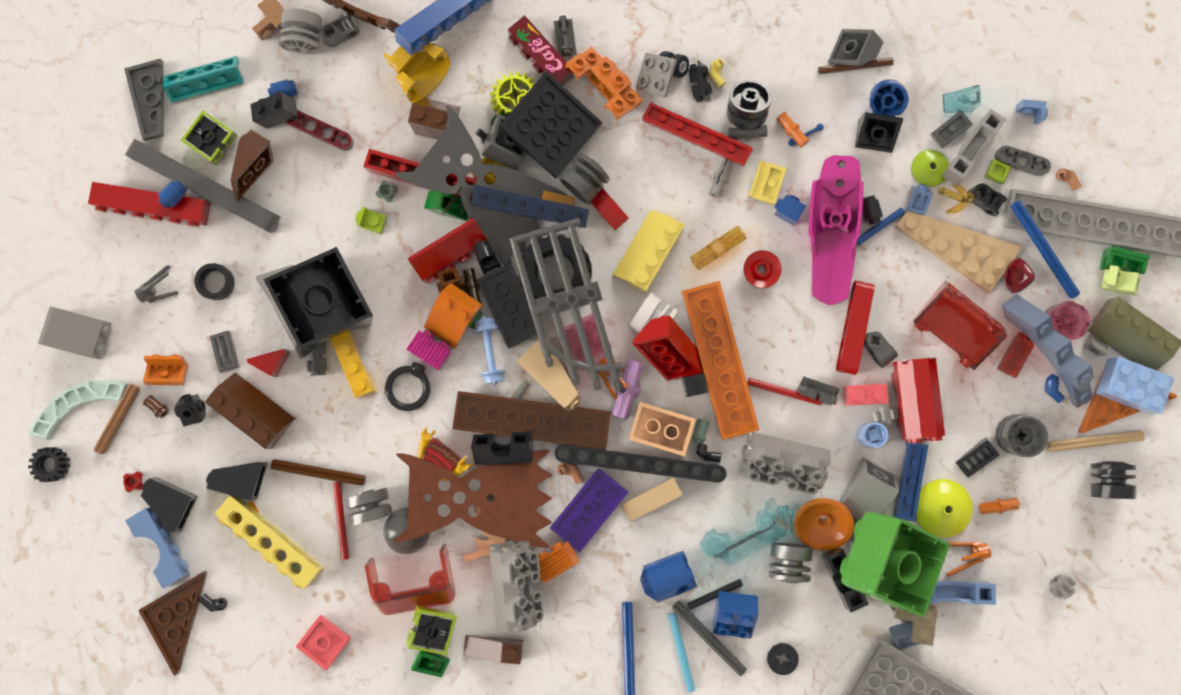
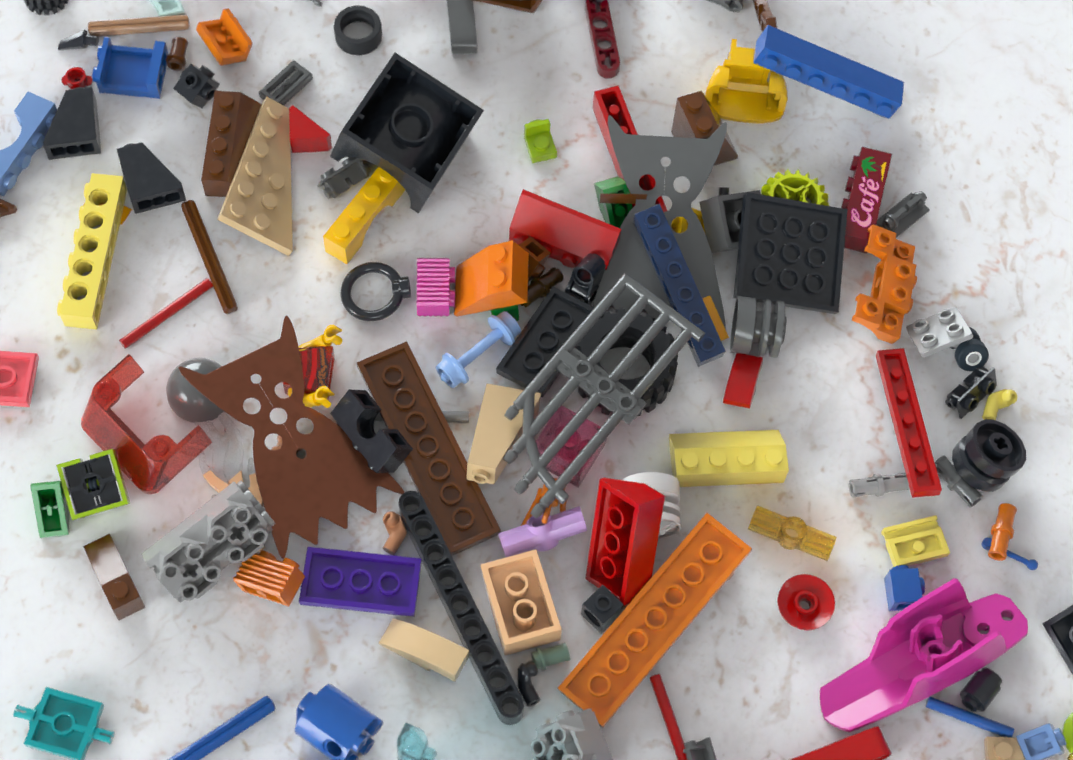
camera: 50 degrees right, 20 degrees down
flat silver wheel [344,488,393,526] -> none
sand green plate [376,180,398,202] -> none
none -> black bar [58,30,99,50]
none -> blue panel [92,37,169,99]
none -> tan wing [217,97,293,256]

